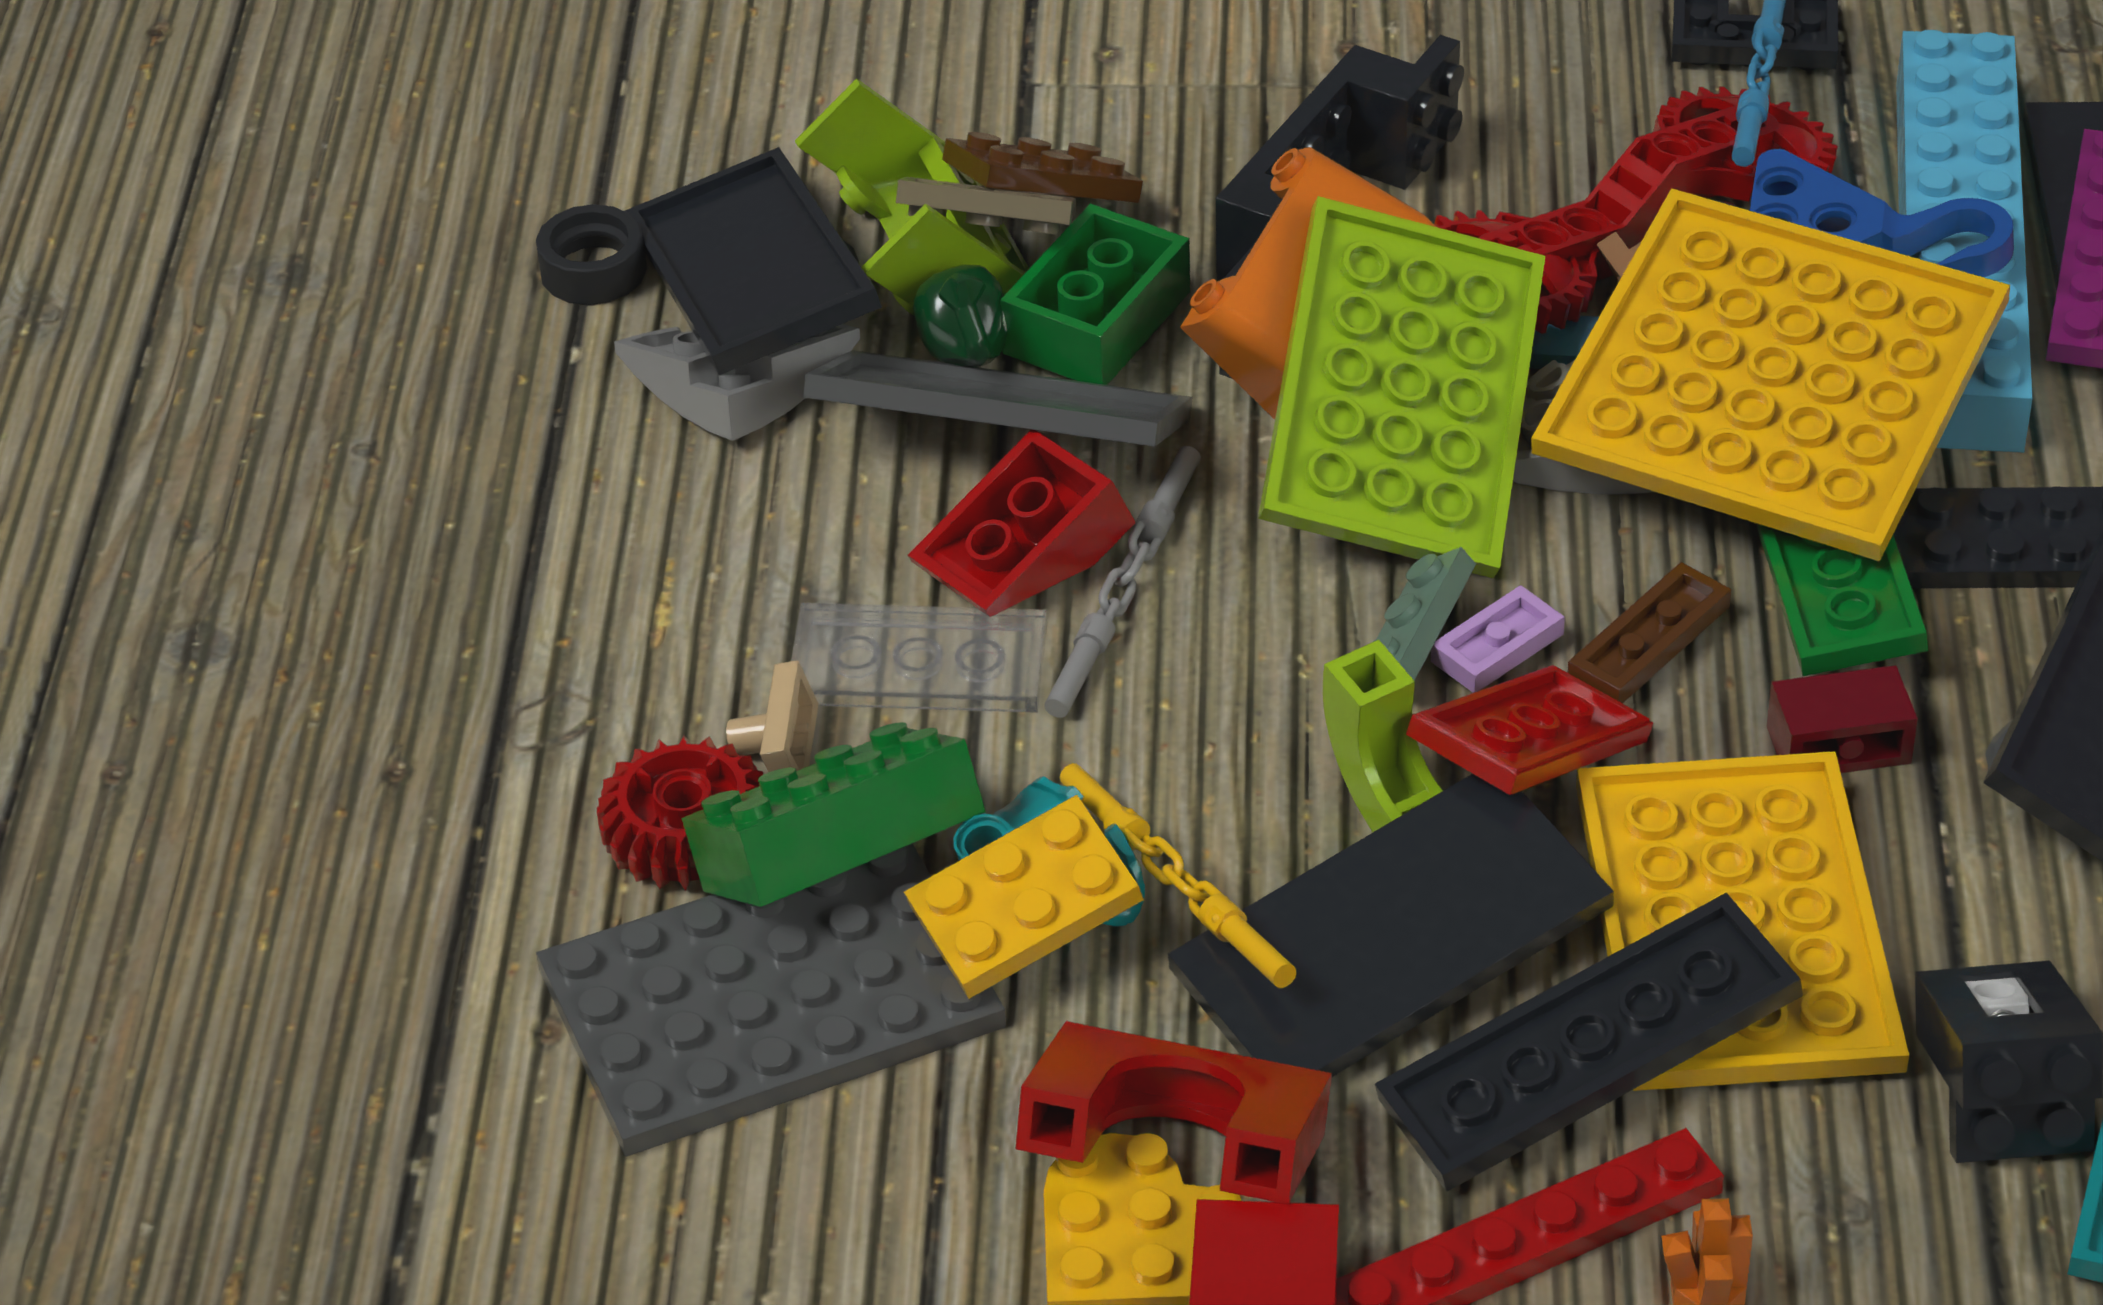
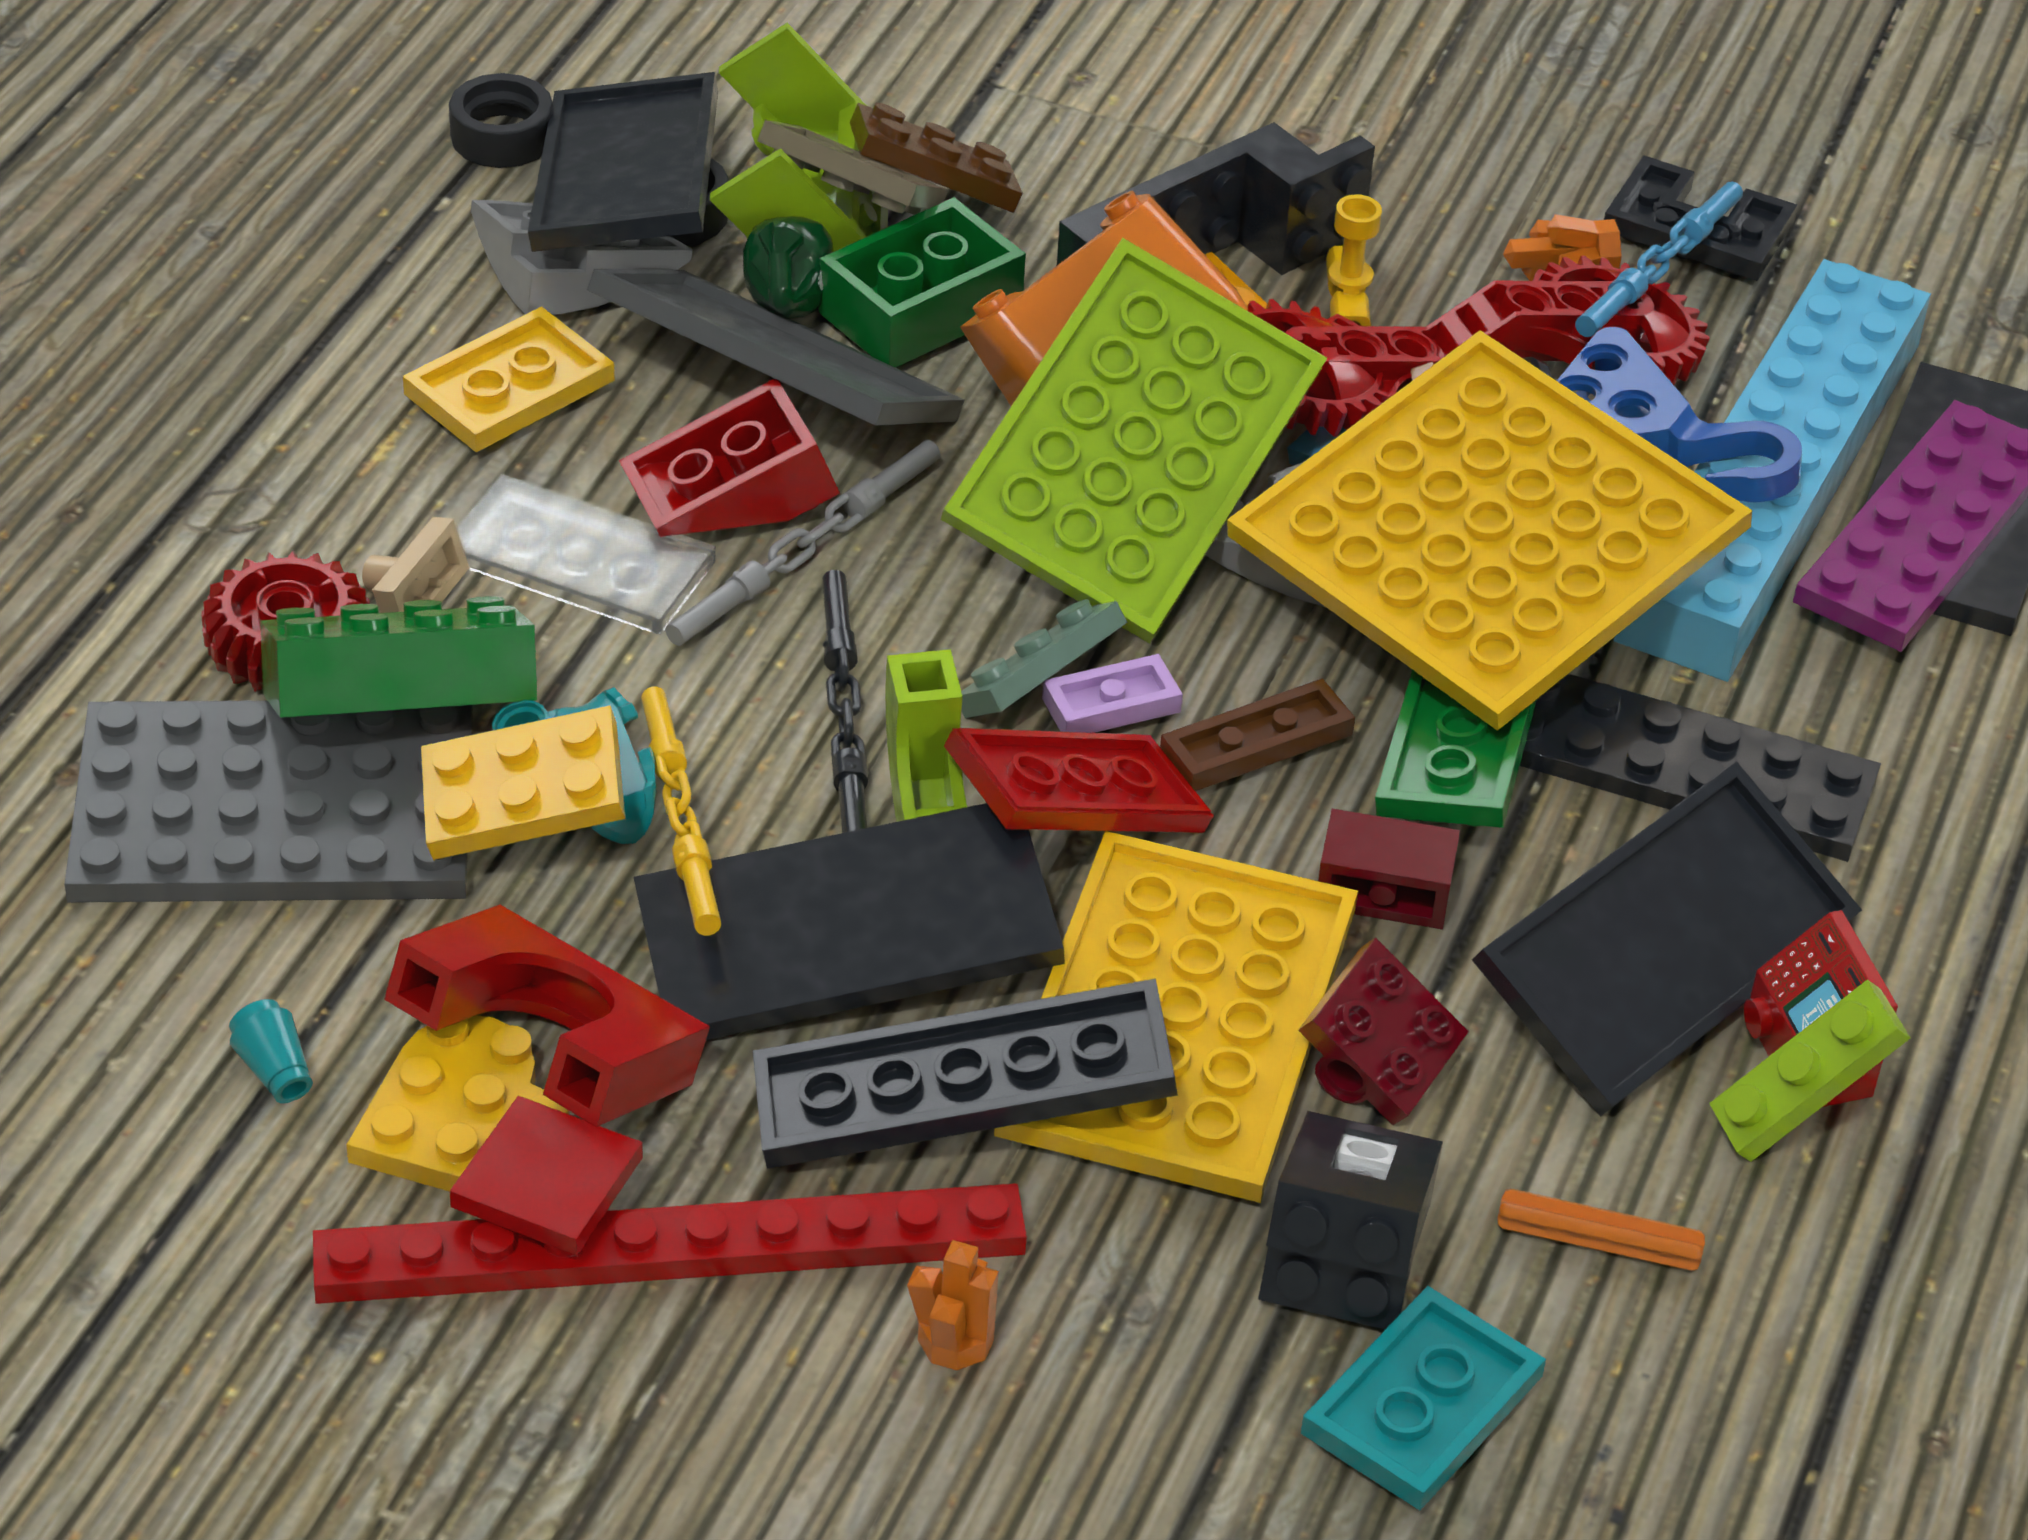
camera: 15 degrees right, 0 degrees up
none -> teal cone [229,999,313,1103]
none -> yellow plate [403,306,615,452]
none -> black piece [822,570,868,833]
none -> dark red plate [1298,937,1469,1125]
none -> yellow bar [1326,195,1382,326]
none -> orange rock [1503,214,1622,281]

